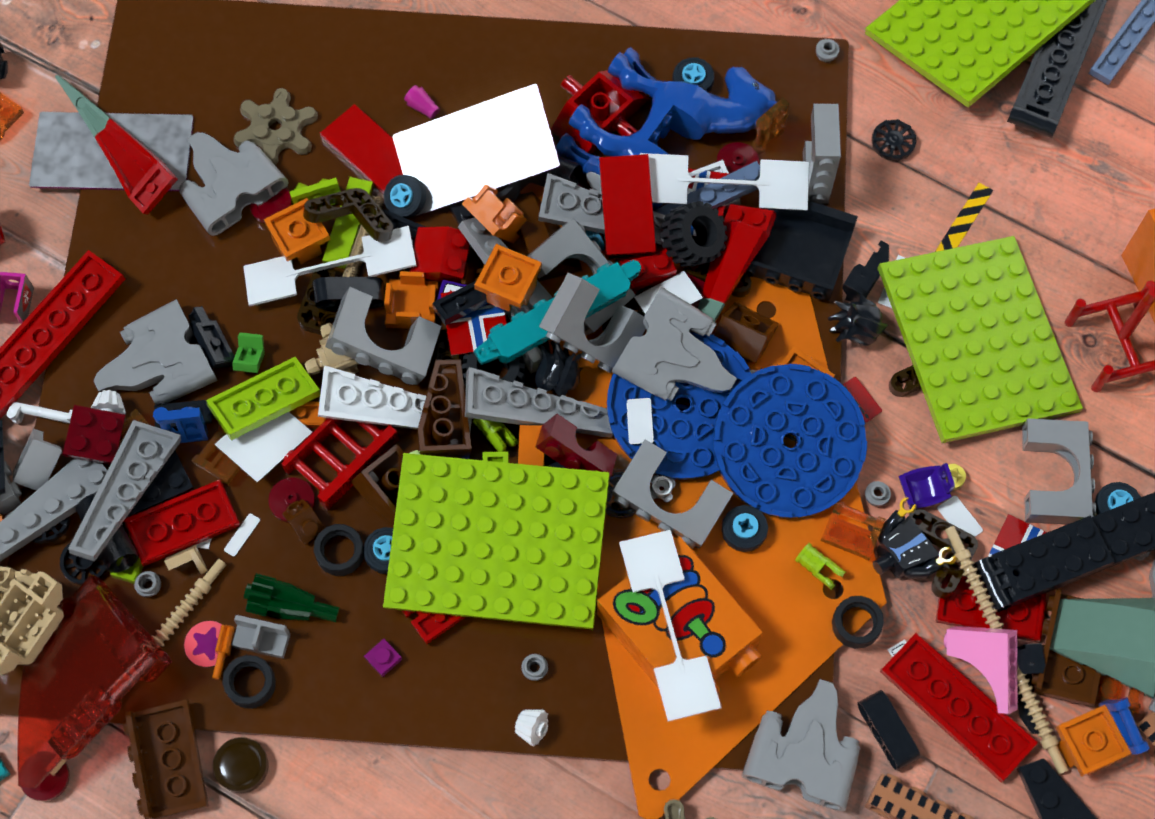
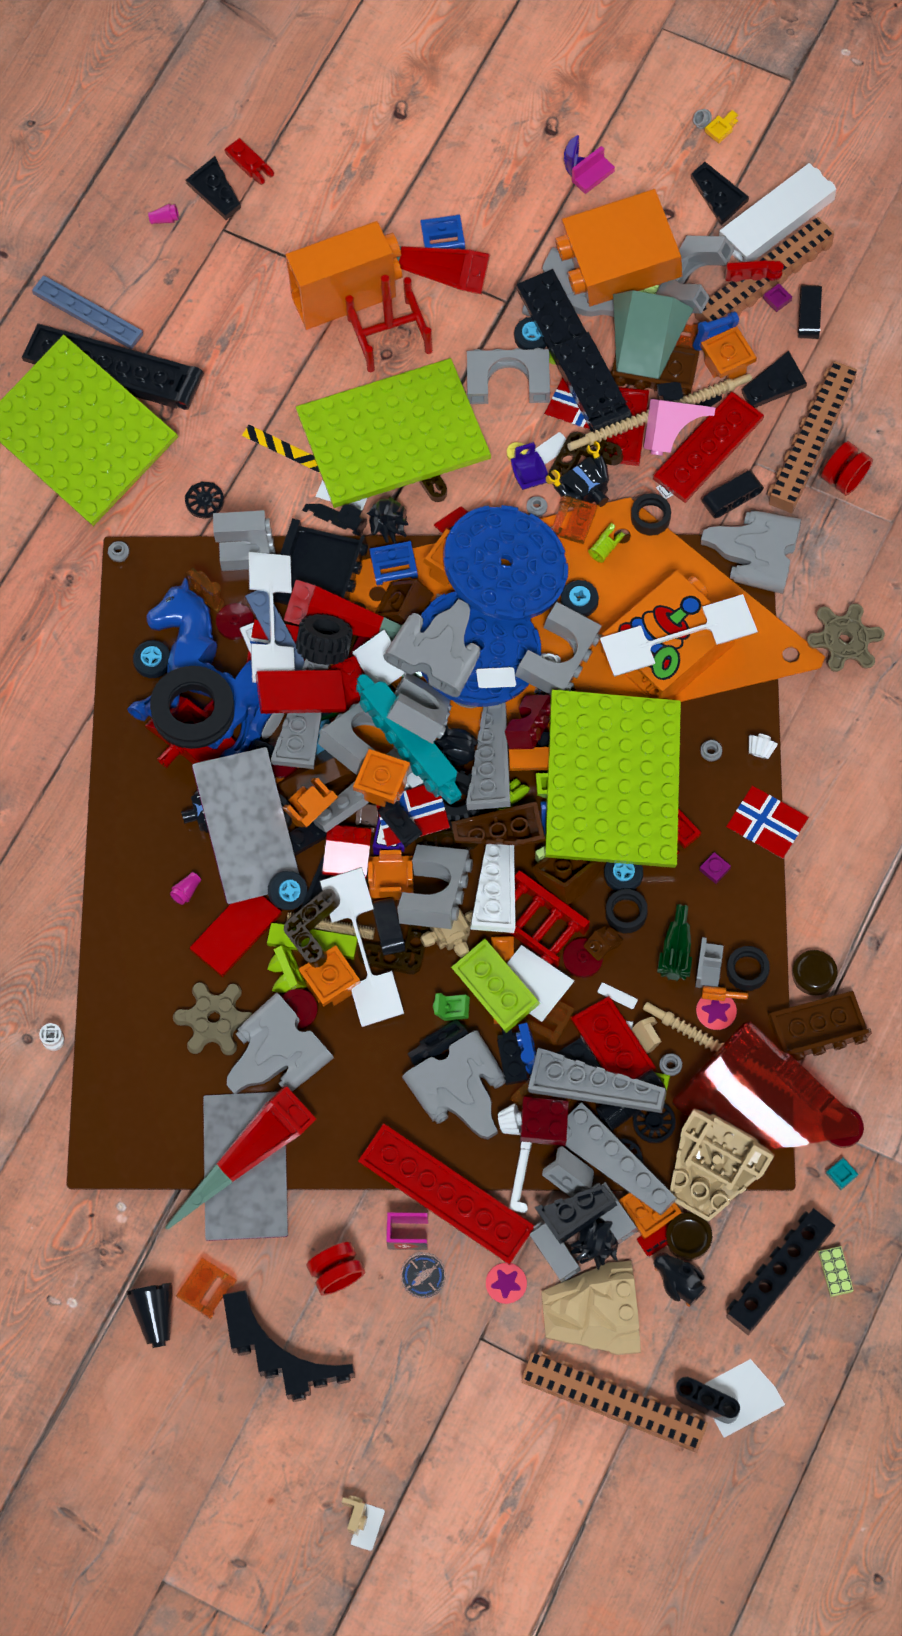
camera: 90 degrees left, 0 degrees up
none -> black tyre [150,666,235,749]
none -> blue plate [369,541,418,585]
none -> sticker [726,785,809,859]

